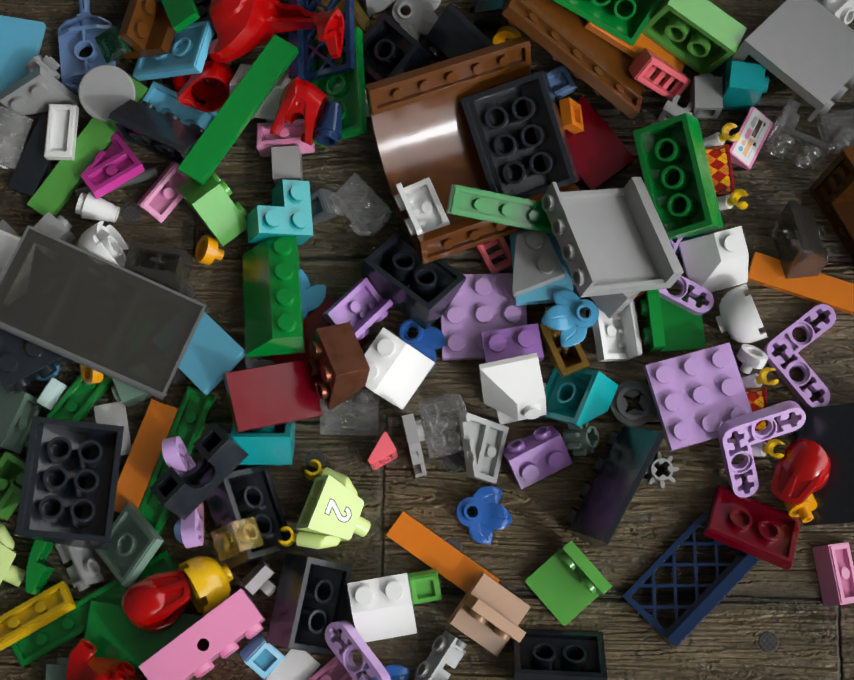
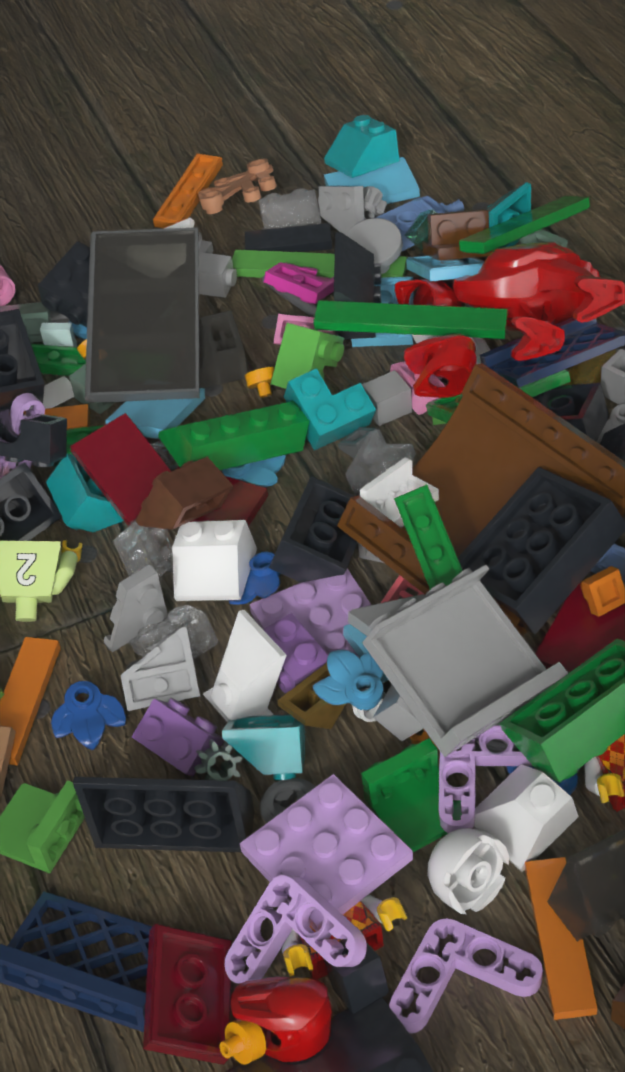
camera: 70 degrees right, 30 degrees down
white tile [44,104,79,161] -> none
white cone [75,192,120,223] -> none
white cylinder [78,221,133,279] -> none
dark blue cone [314,101,342,146] -> none
medium lavender bracket [322,278,394,341] -> none
coral slope [368,431,398,470] -> none
white bracket [592,300,642,362] -> none
light grey gear [645,452,679,490] -> none
white tile [737,344,768,374] -> none

